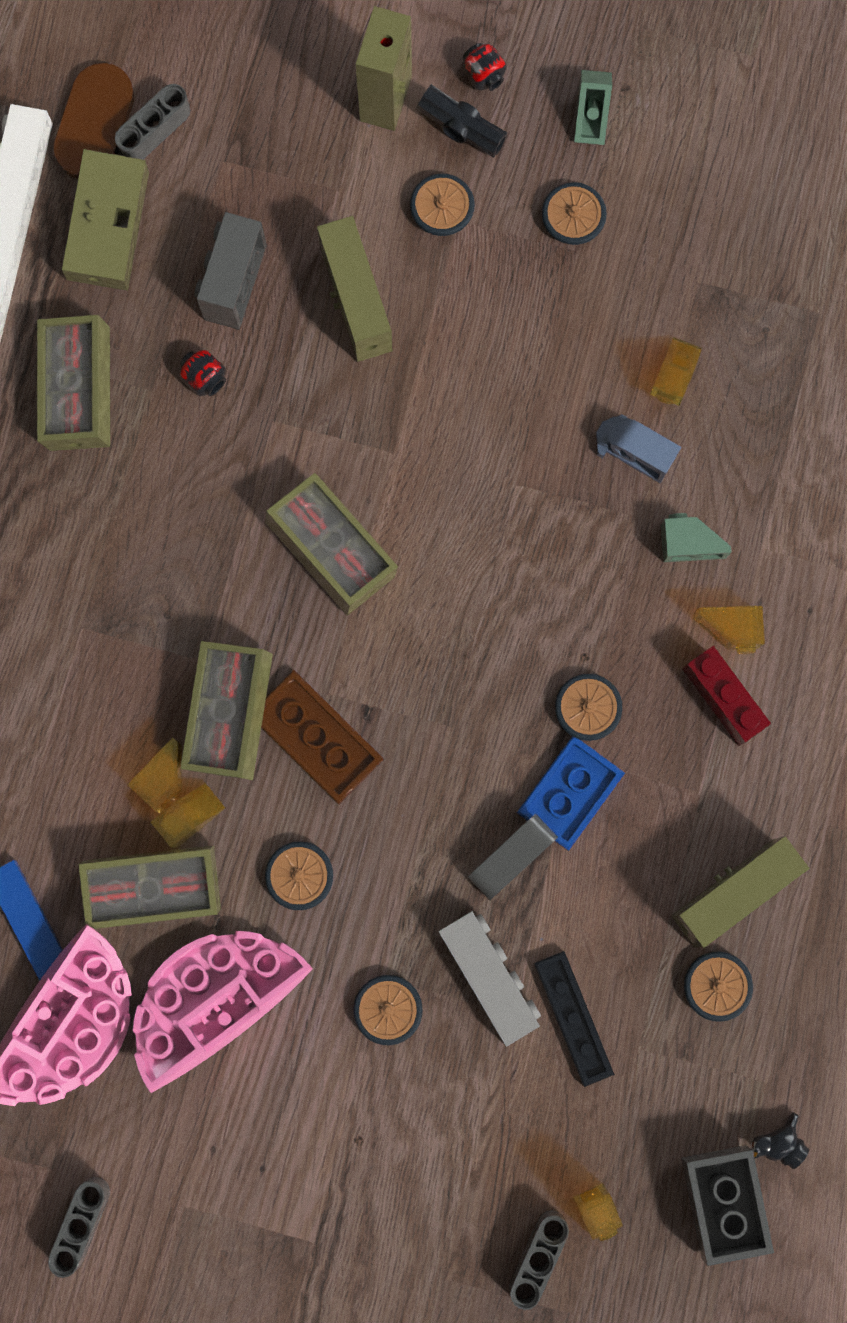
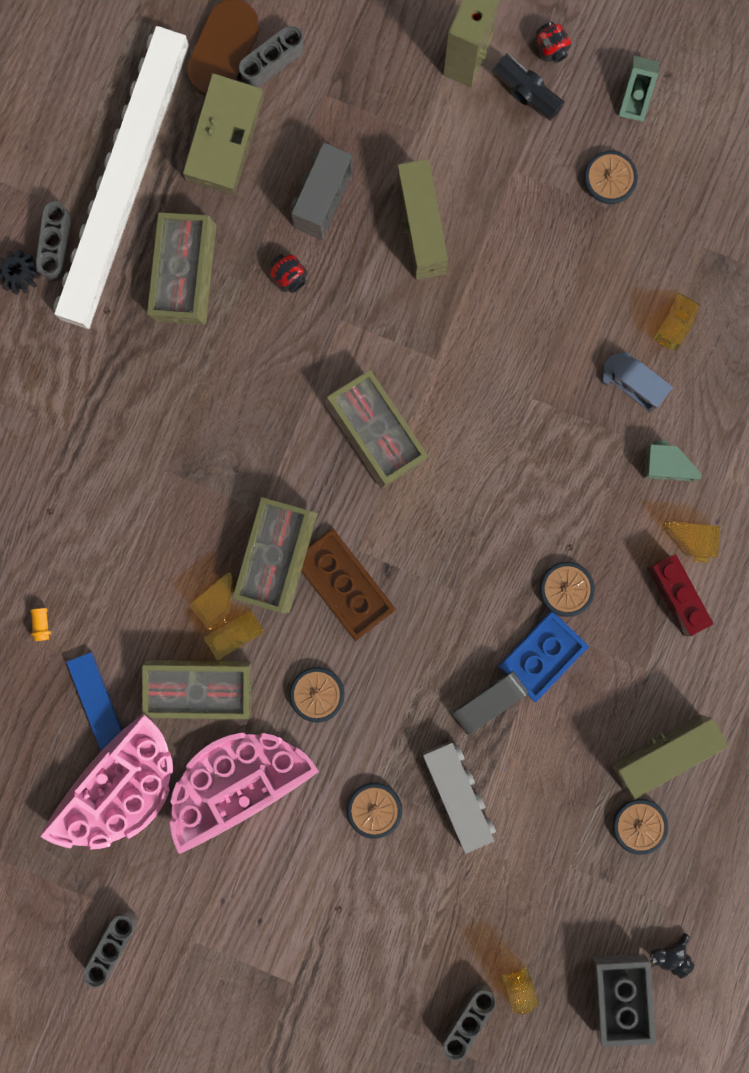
camera: 10 degrees right, 5 degrees up
medium nougat wheel [410,174,475,236] -> none
black tile [534,951,615,1087] -> none

